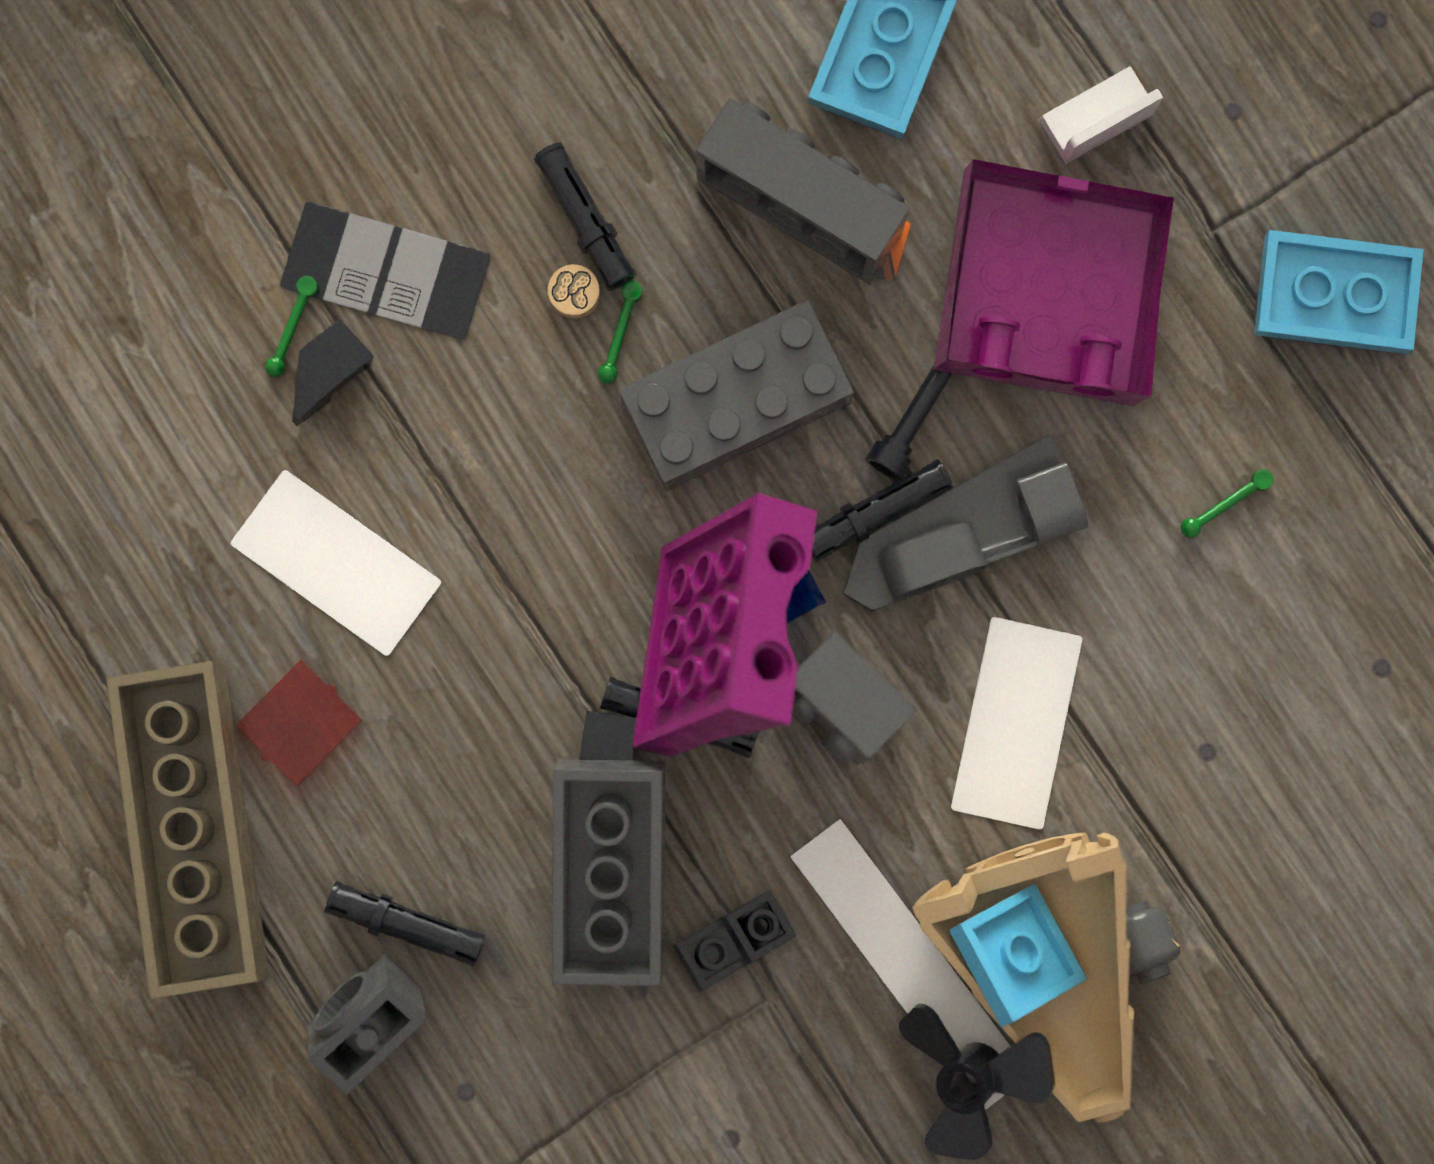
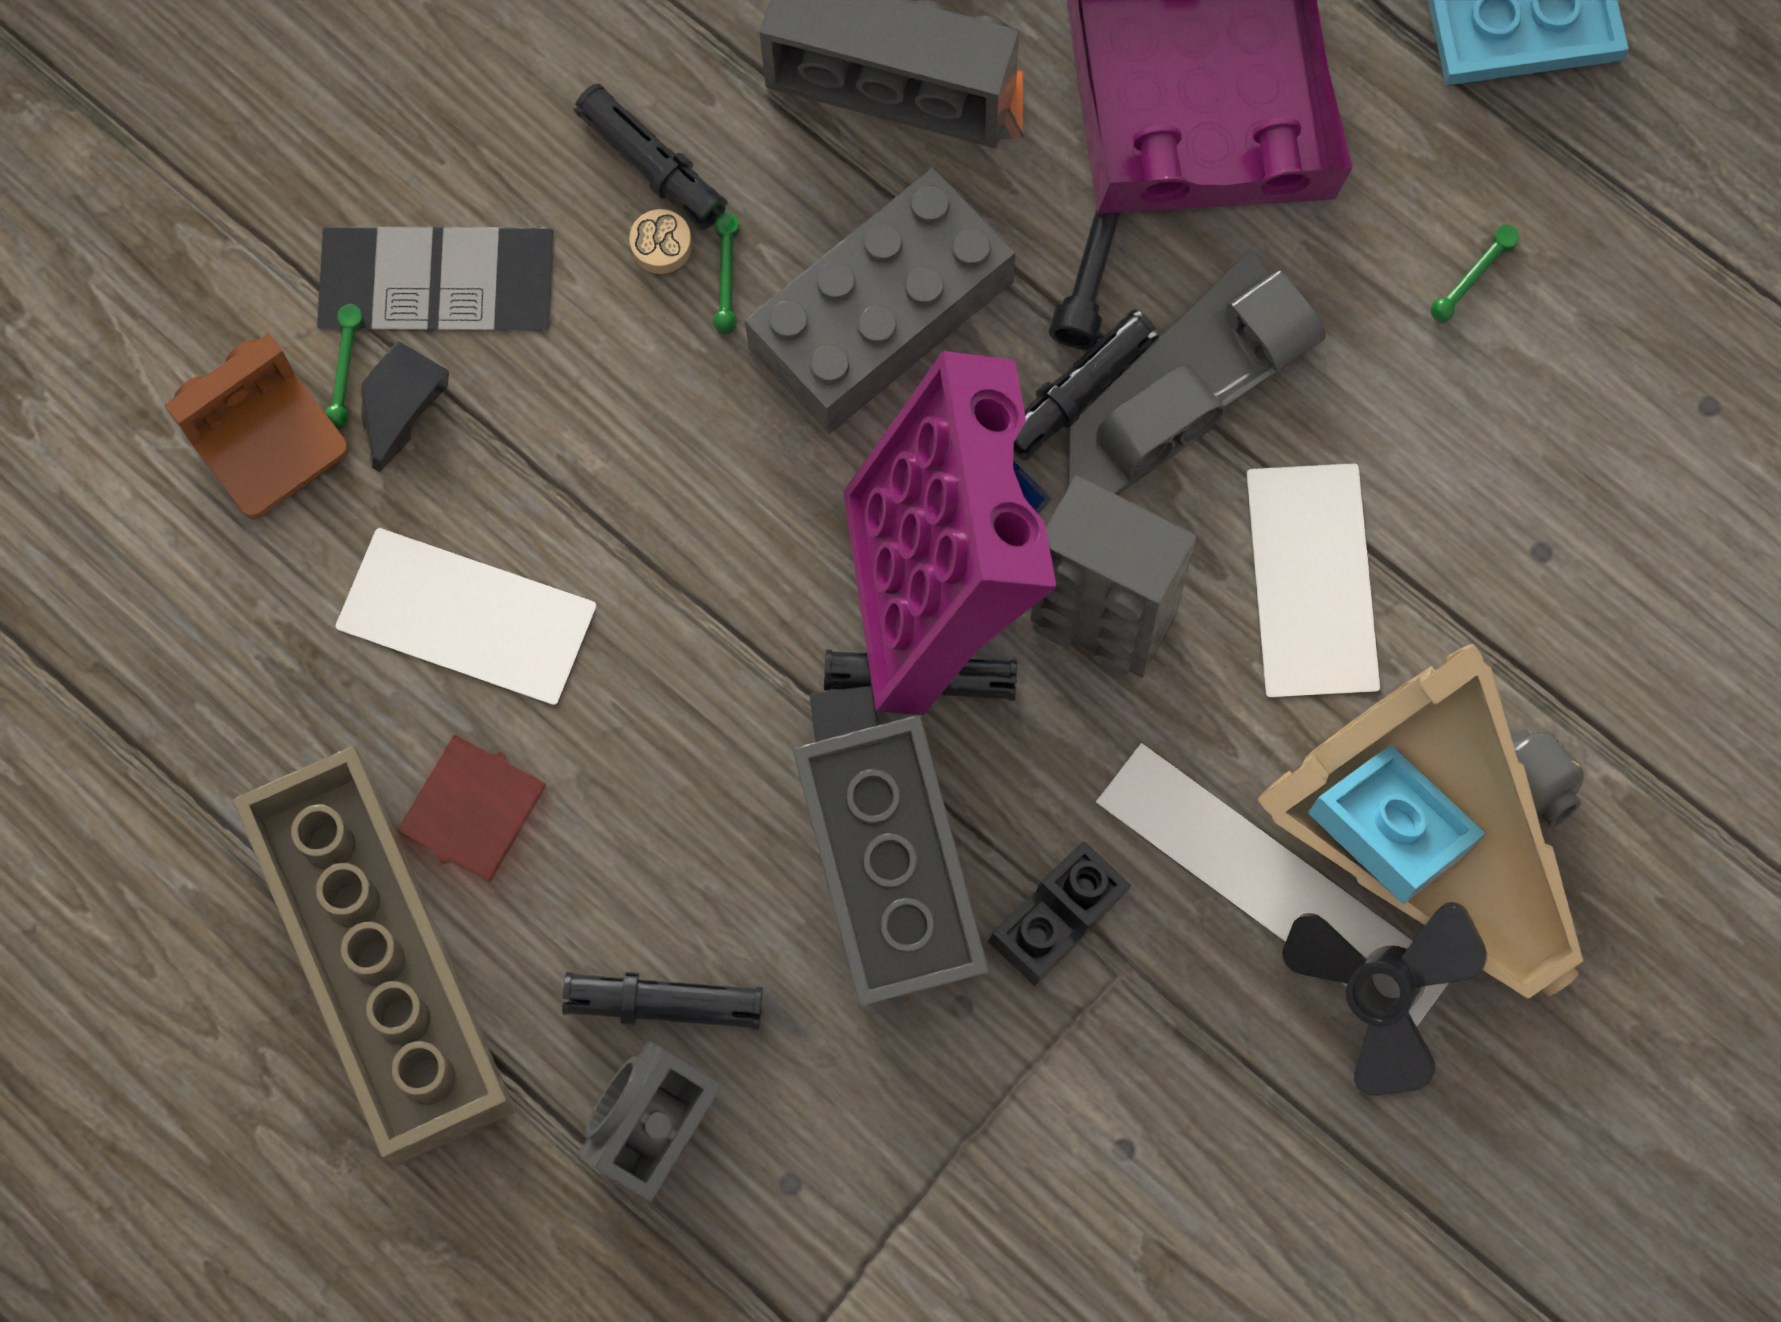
camera: 15 degrees left, 10 degrees down
none -> dark orange bracket [164,333,349,519]

